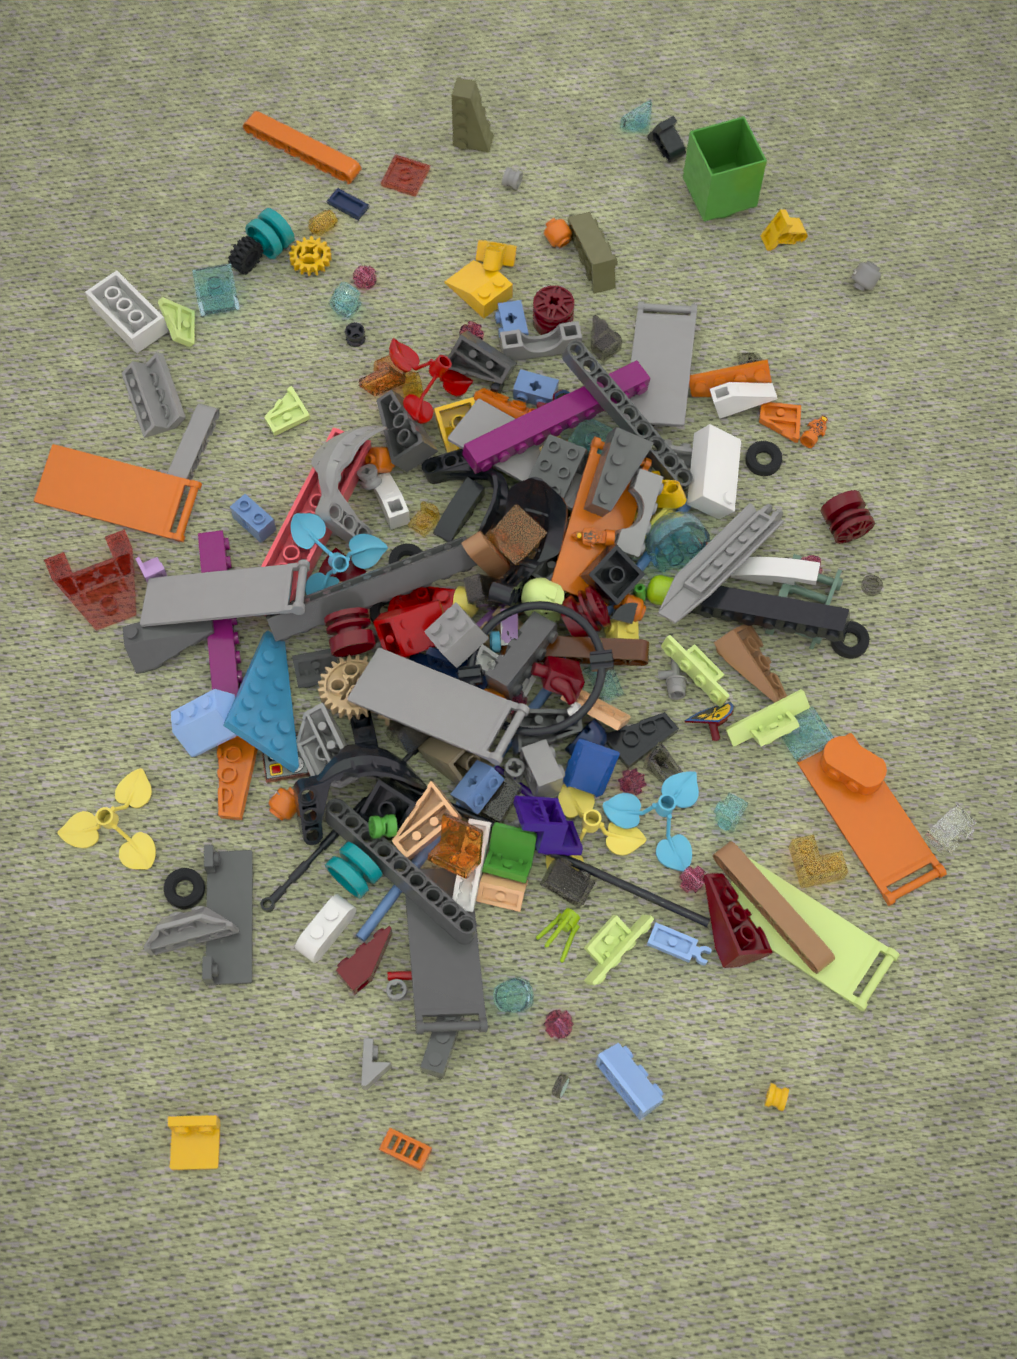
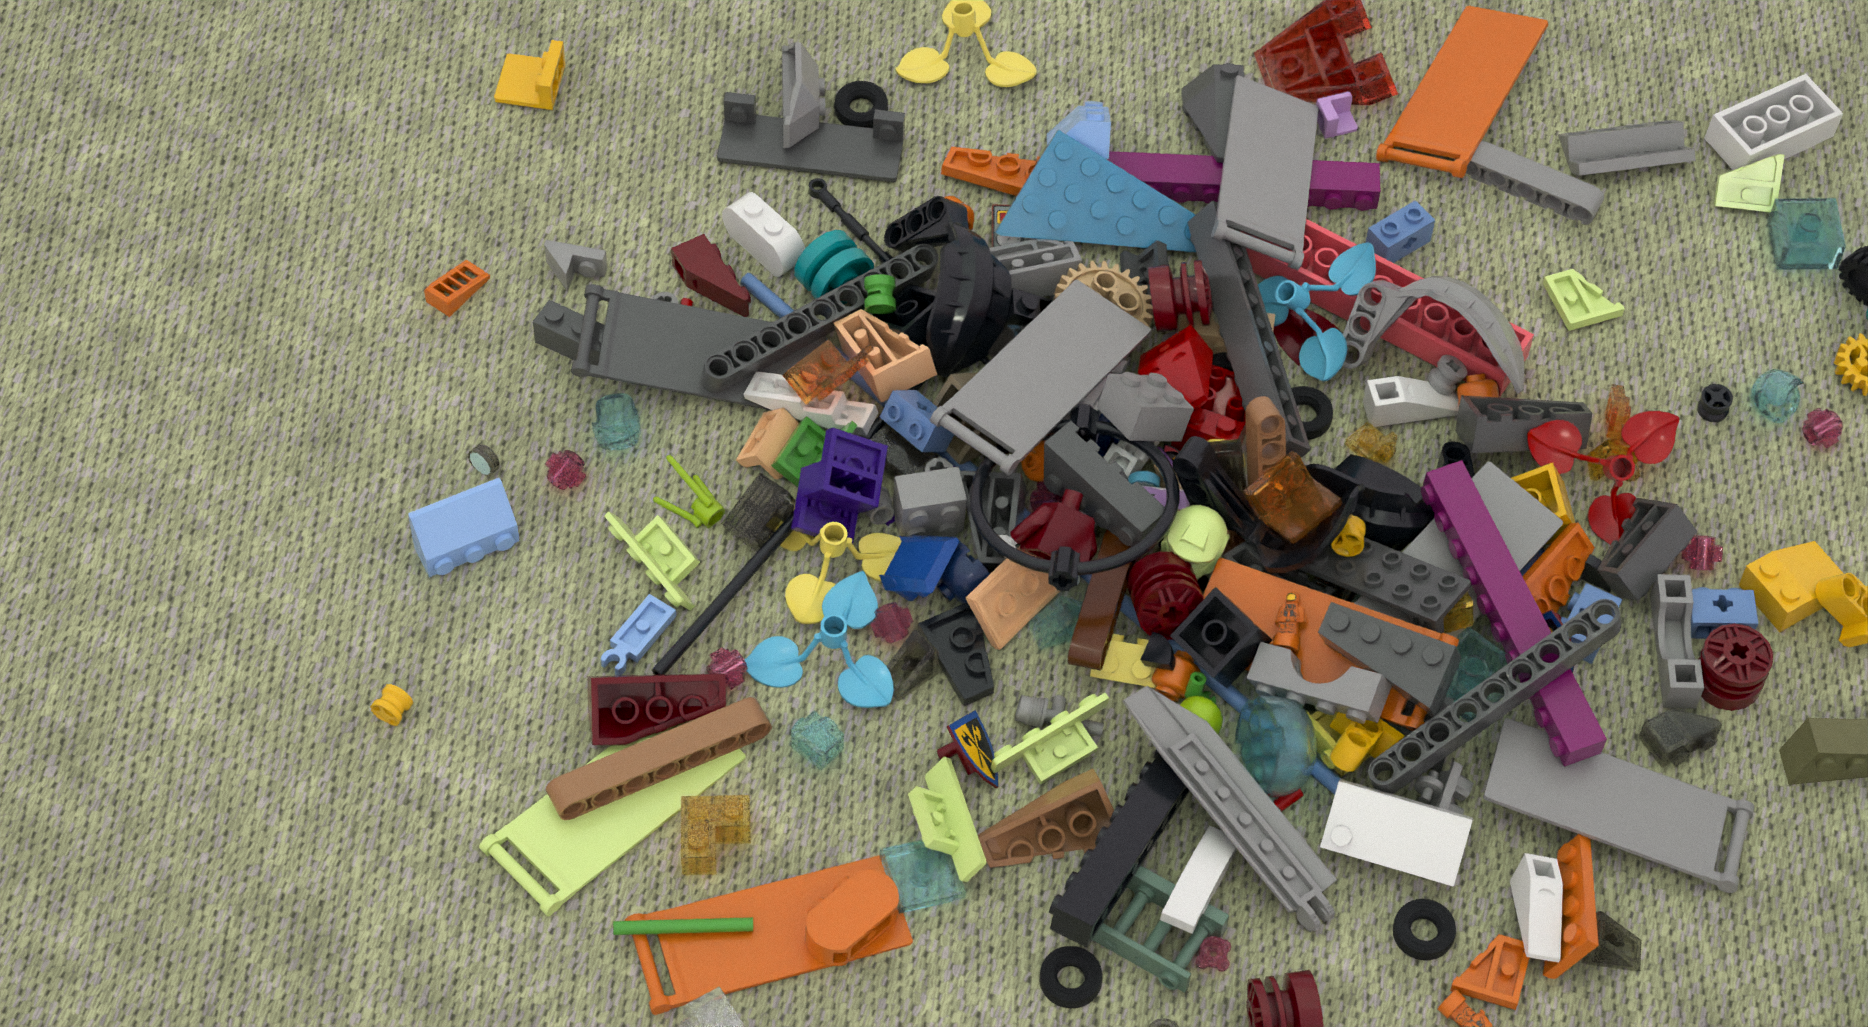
camera: 100 degrees right, 10 degrees down
none -> bright green bar [613,917,753,935]

